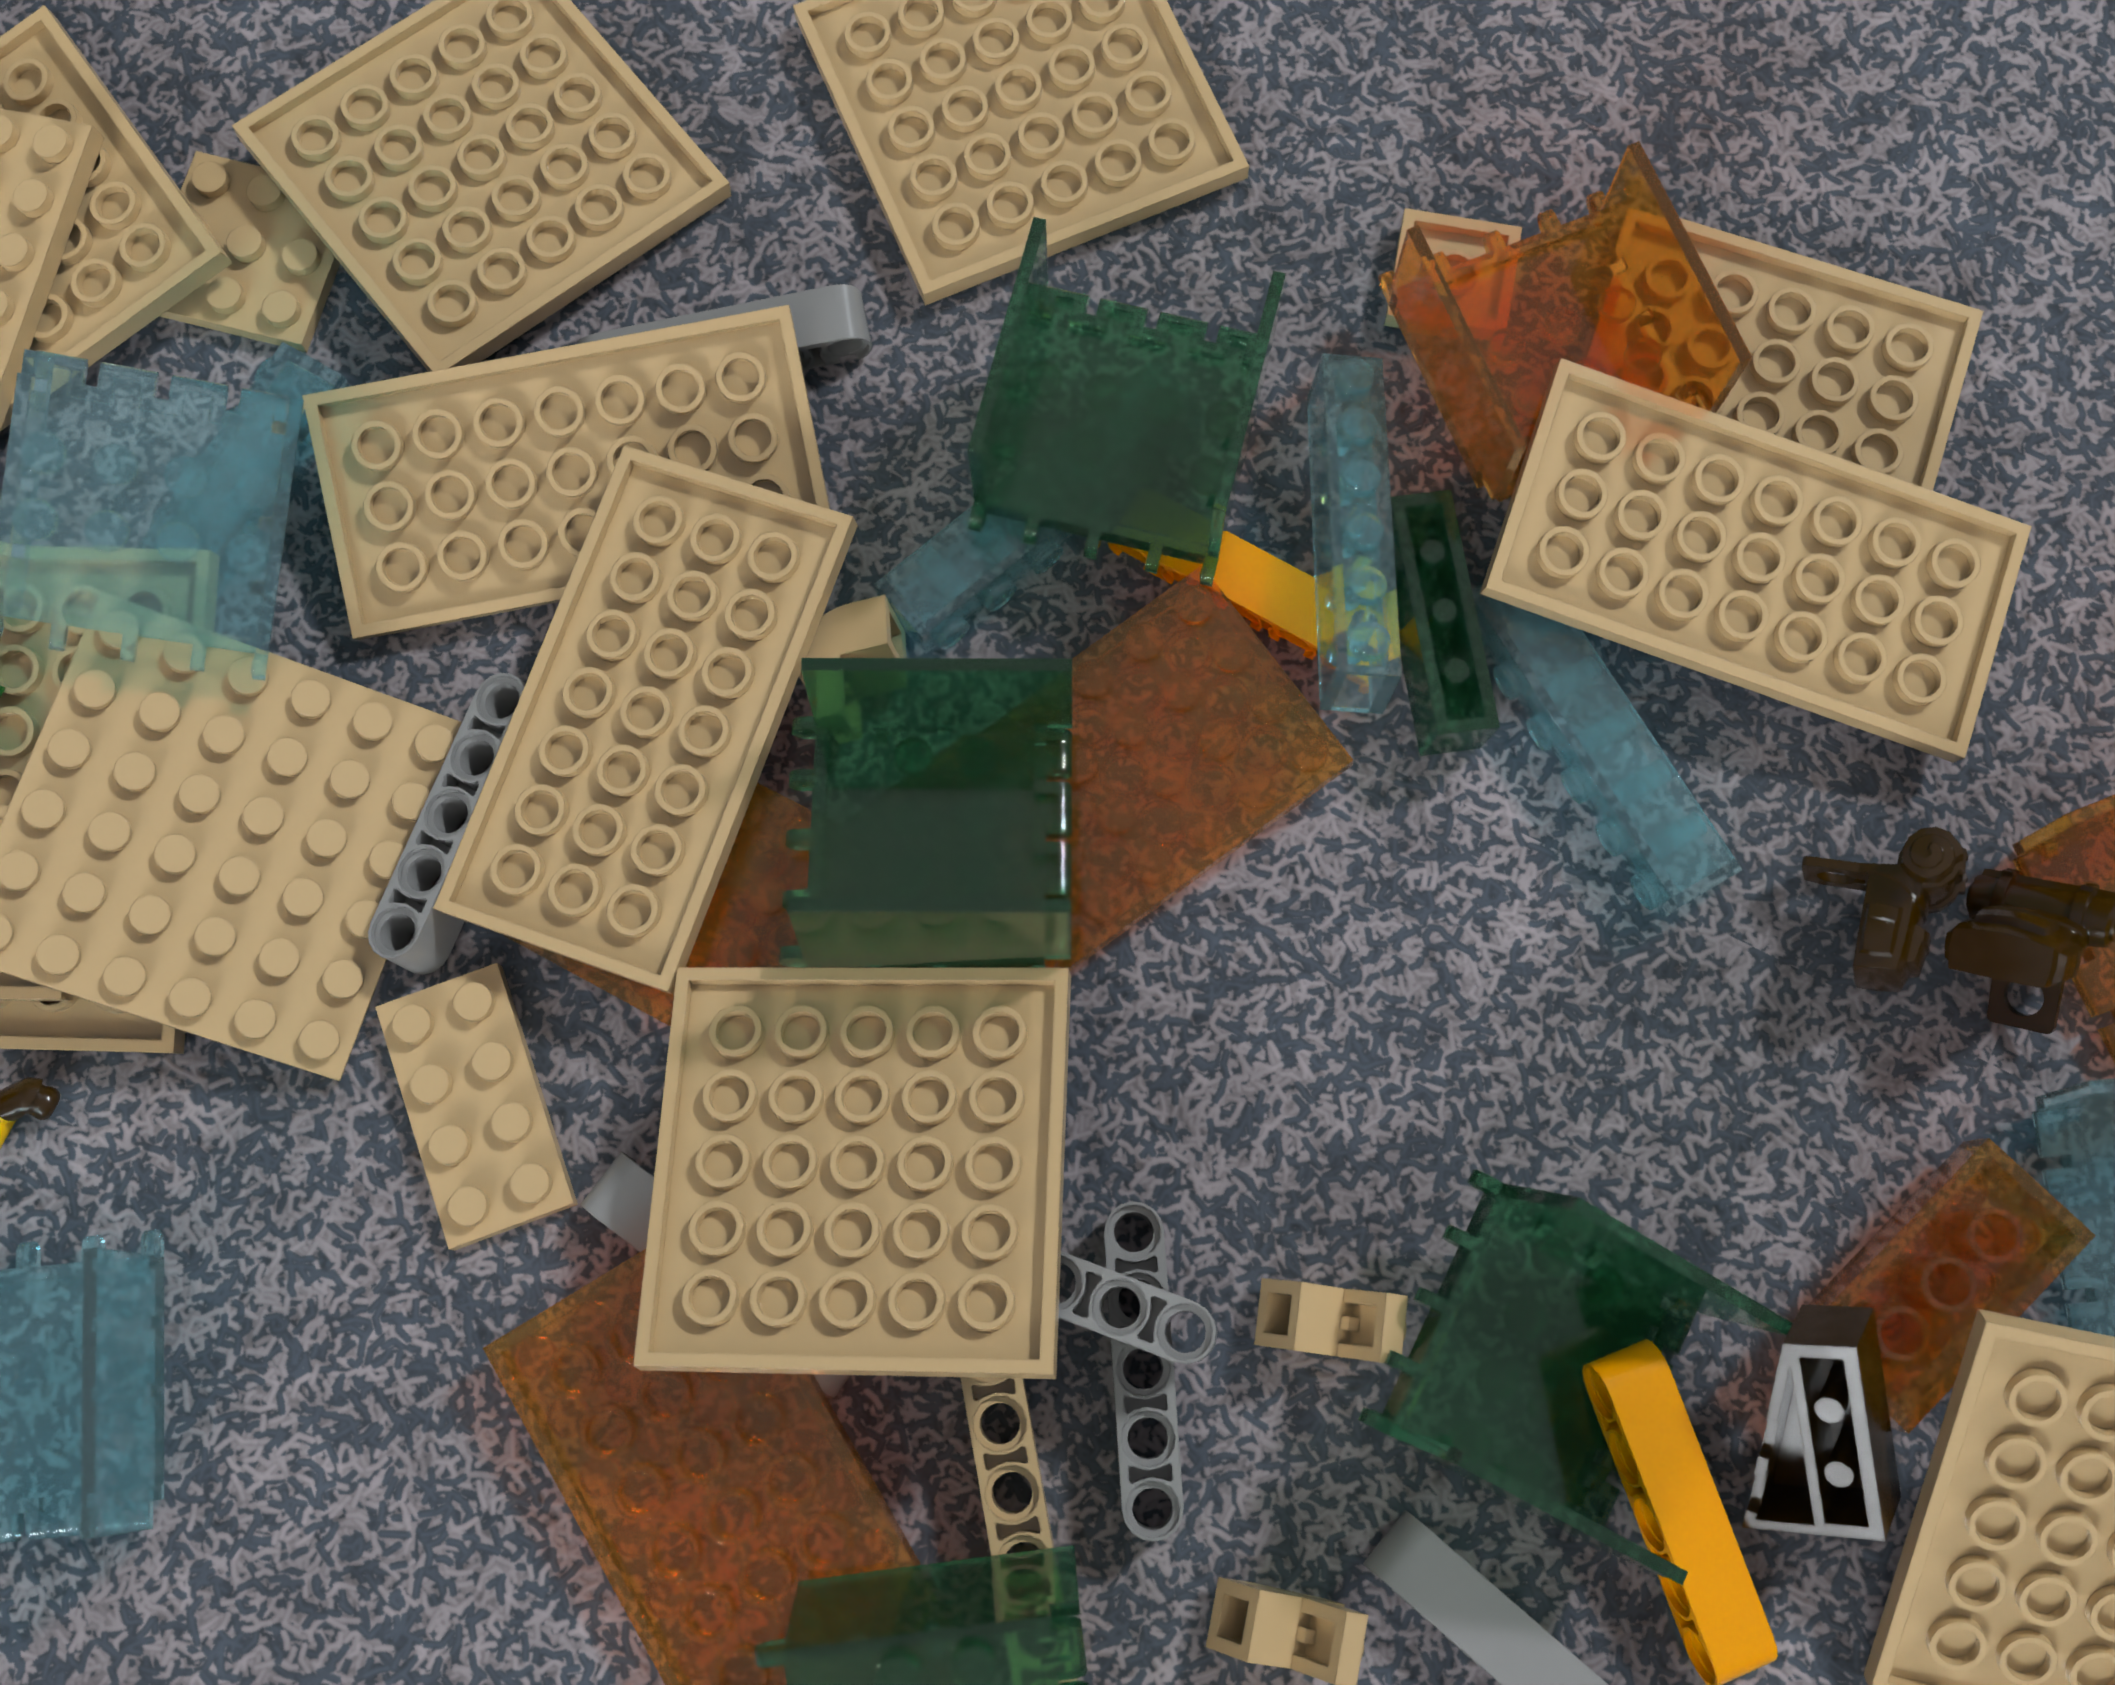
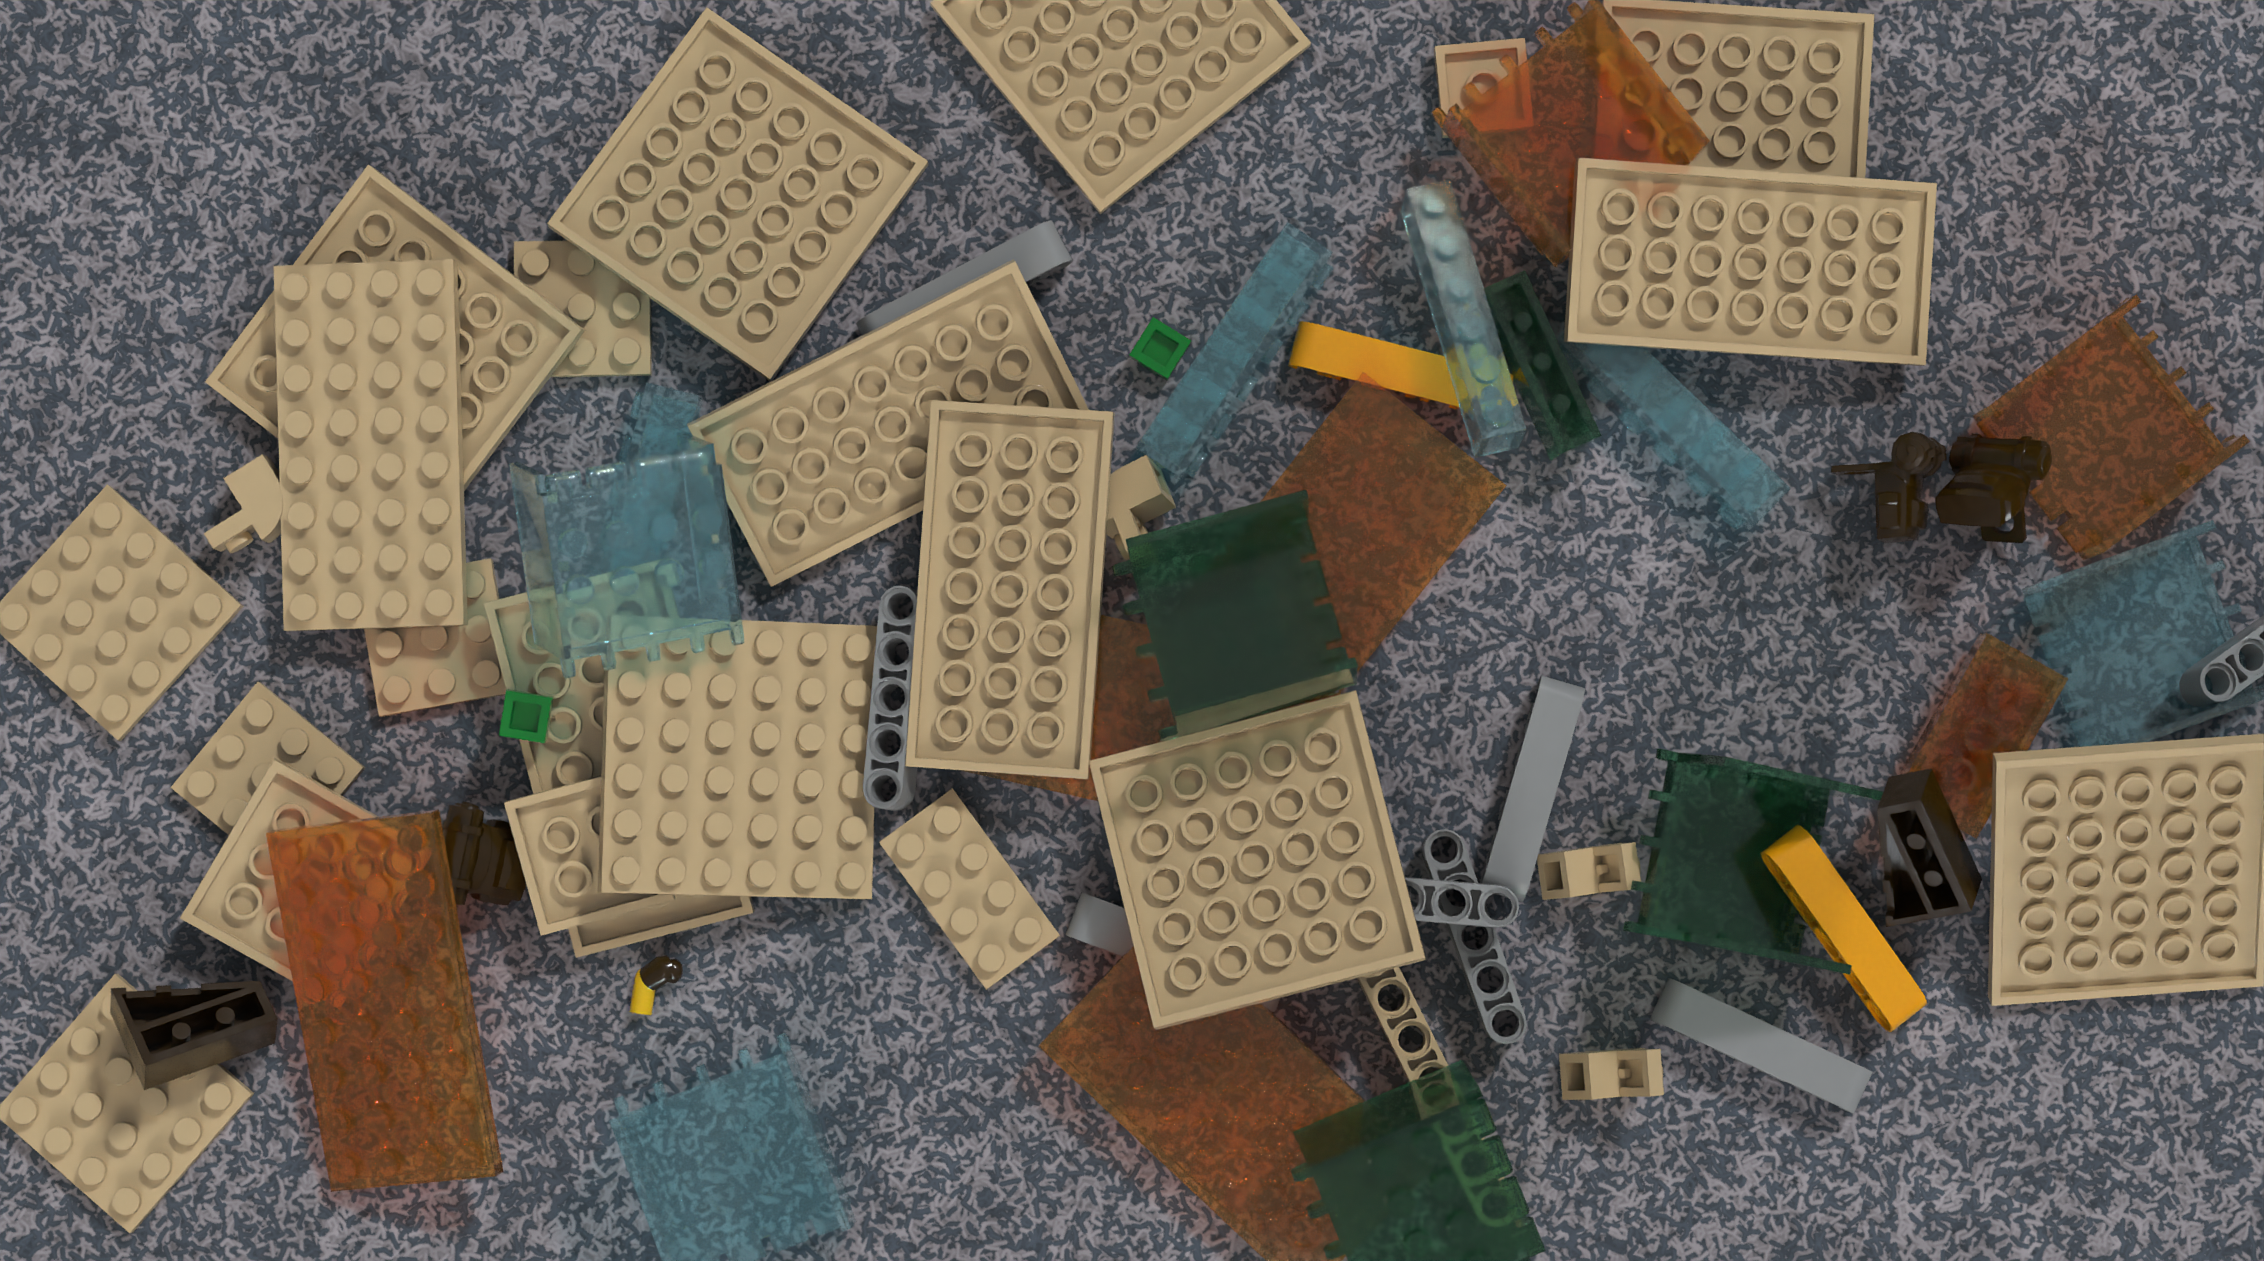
camera: 20 degrees left, 10 degrees up
clear green windscreen [967,217,1286,587] -> none
none -> green plate [1129,317,1191,381]
none -> light grey beam [1480,675,1585,902]

